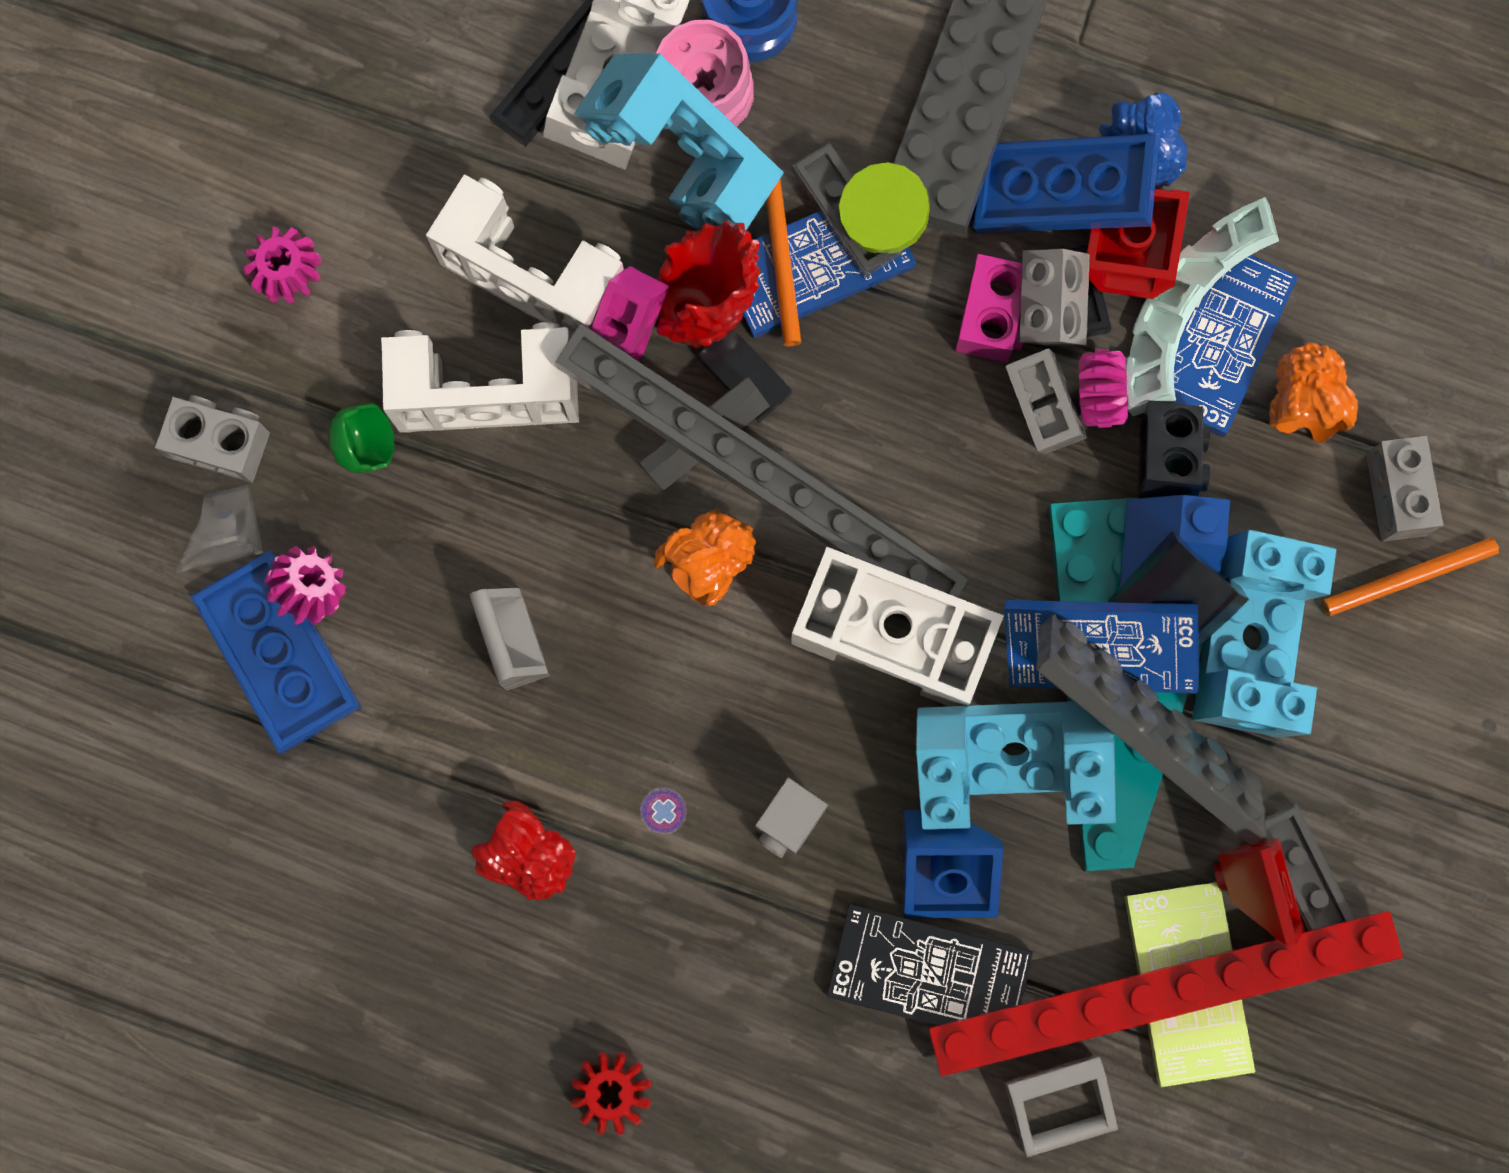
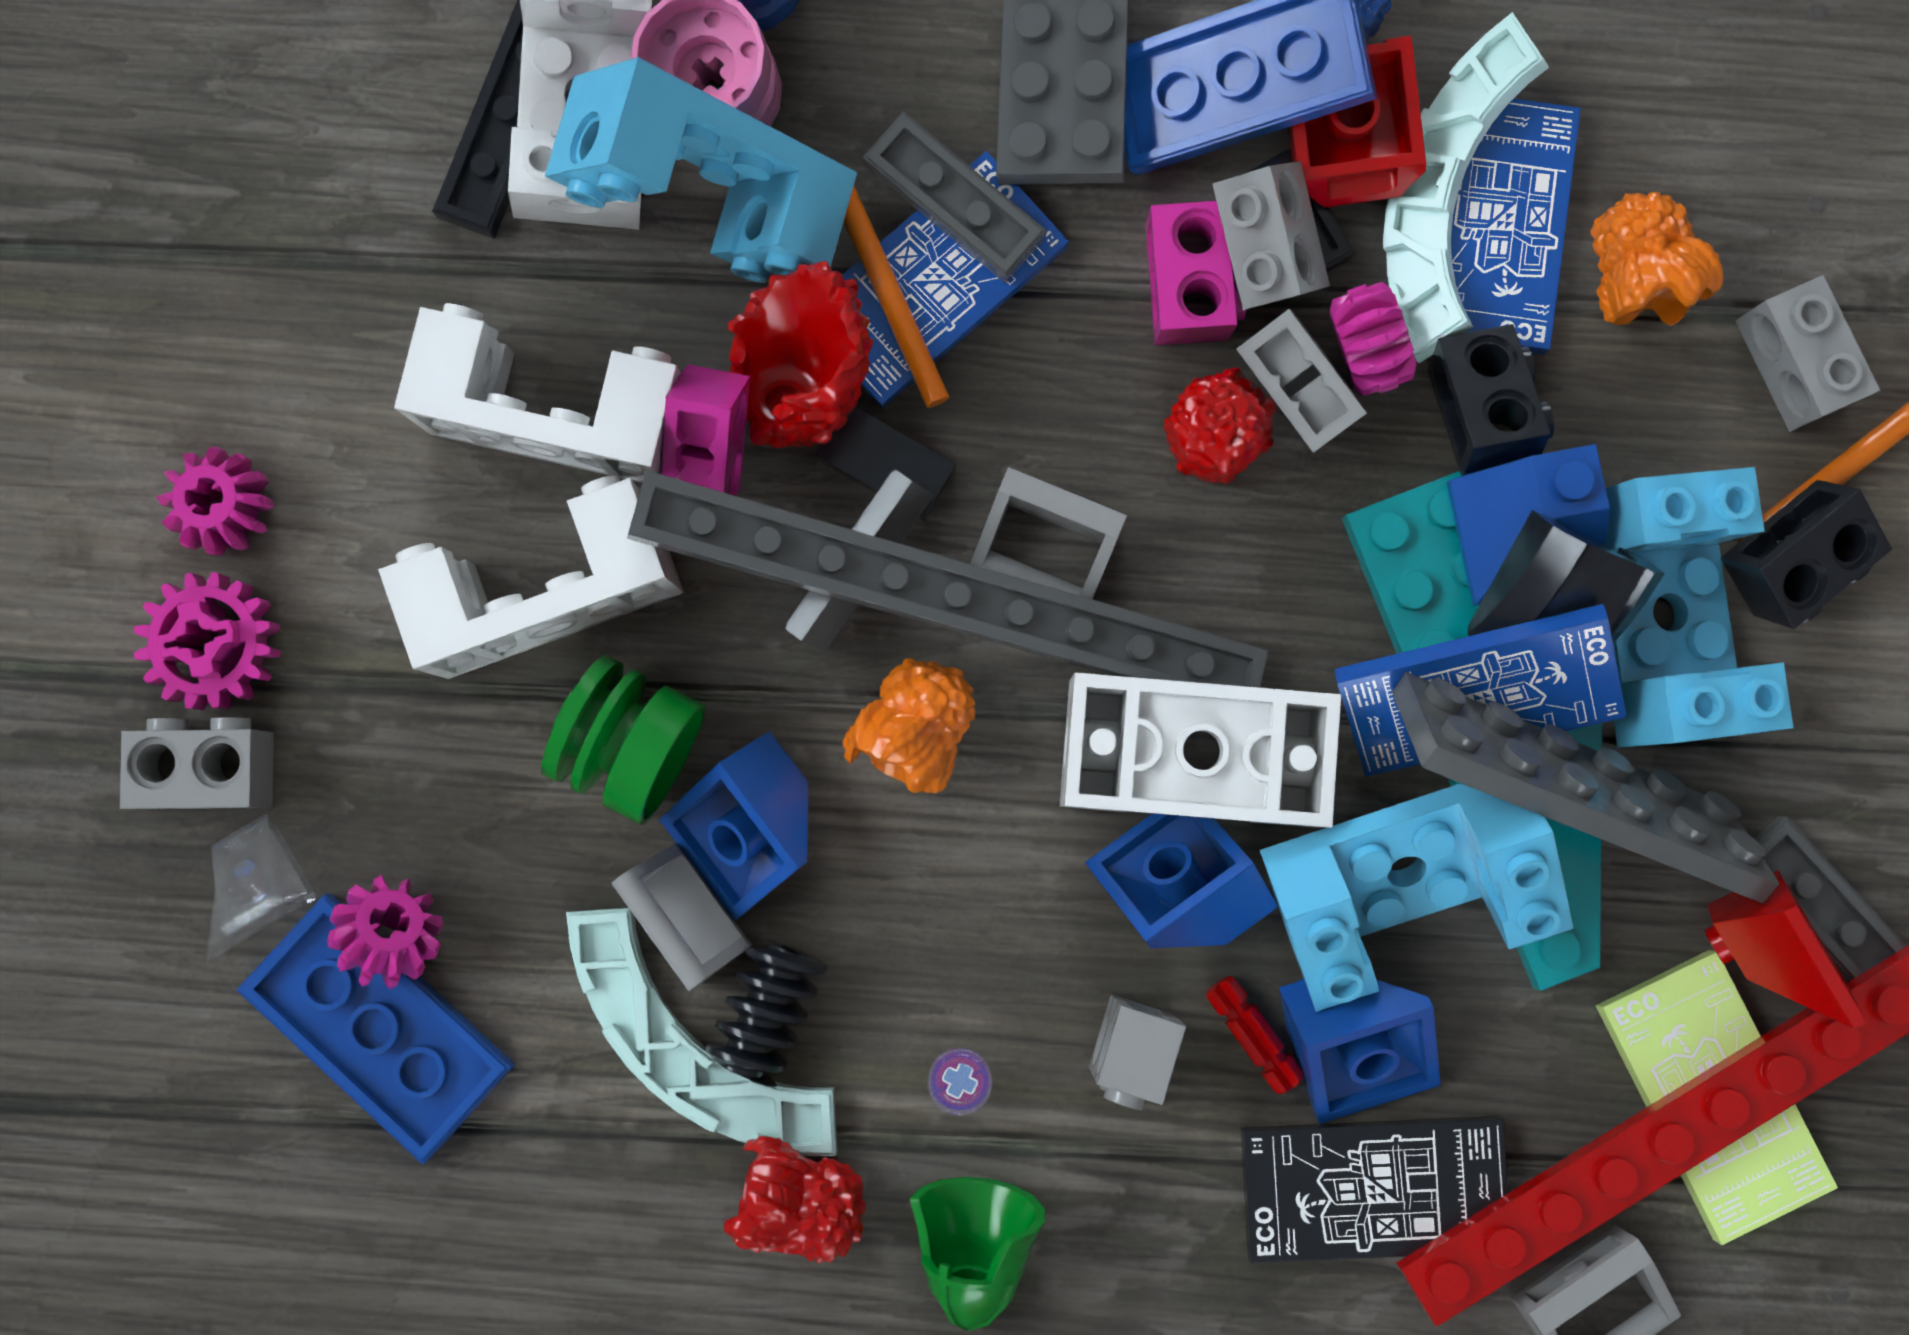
camera: 15 degrees left, 5 degrees up
green hair [328,403,395,474] -> none
lime tile [839,162,930,254] -> none
none -> dark pink gear [133,572,281,711]
none -> green wheel [541,654,706,825]
none -> light aqua tile [566,908,838,1156]
none -> blue slope [659,731,808,921]
none -> black piece [704,939,828,1087]
none -> green helmet [910,1177,1045,1332]
none -> light grey tile [970,467,1127,599]
none -> blue slope [1085,813,1278,949]
none -> red hair [1163,367,1277,484]
none -> red axle [1206,975,1304,1095]
none -> black brick [1720,480,1892,629]

